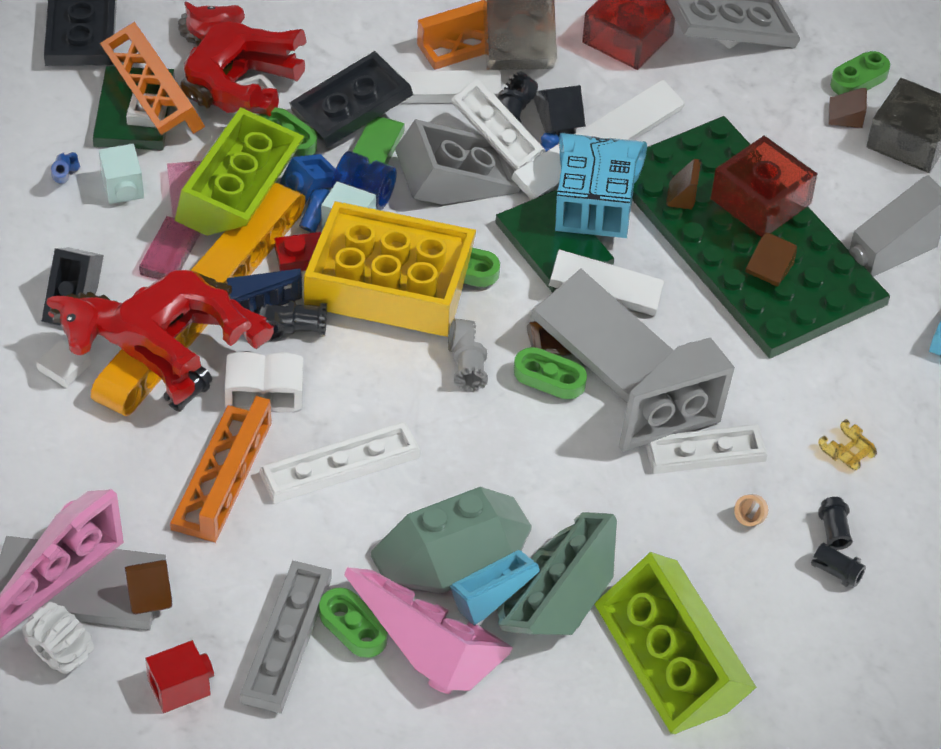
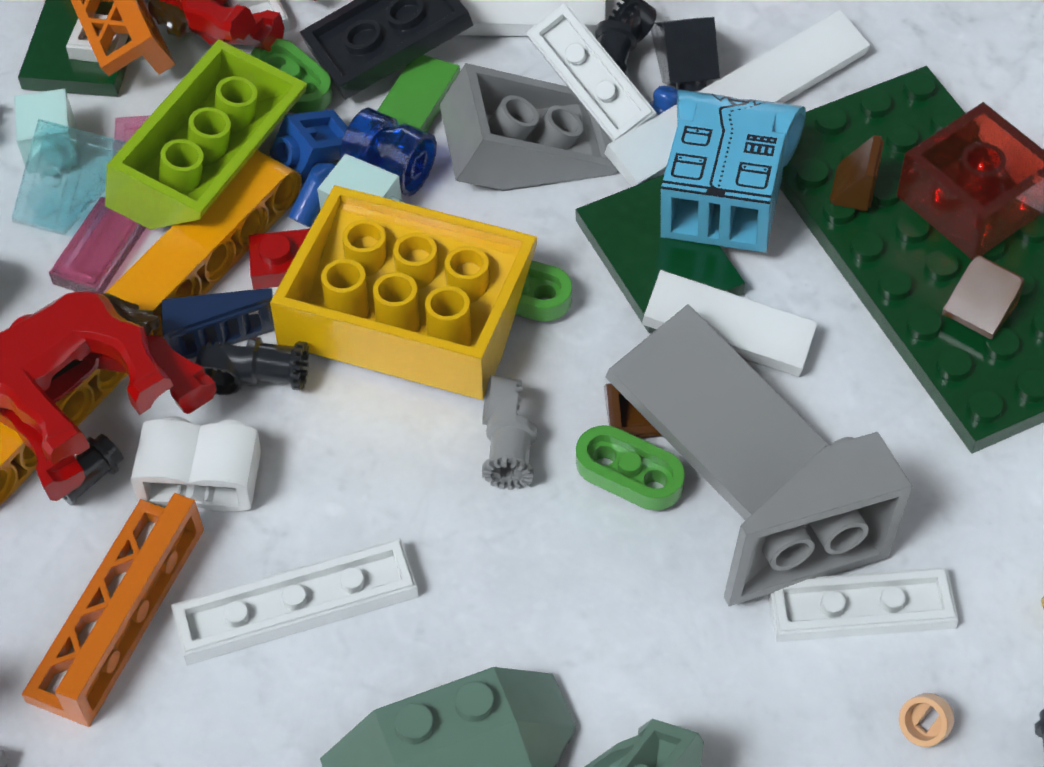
camera: 10 degrees right, 5 degrees up
none -> clear light blue wing [11,119,126,235]

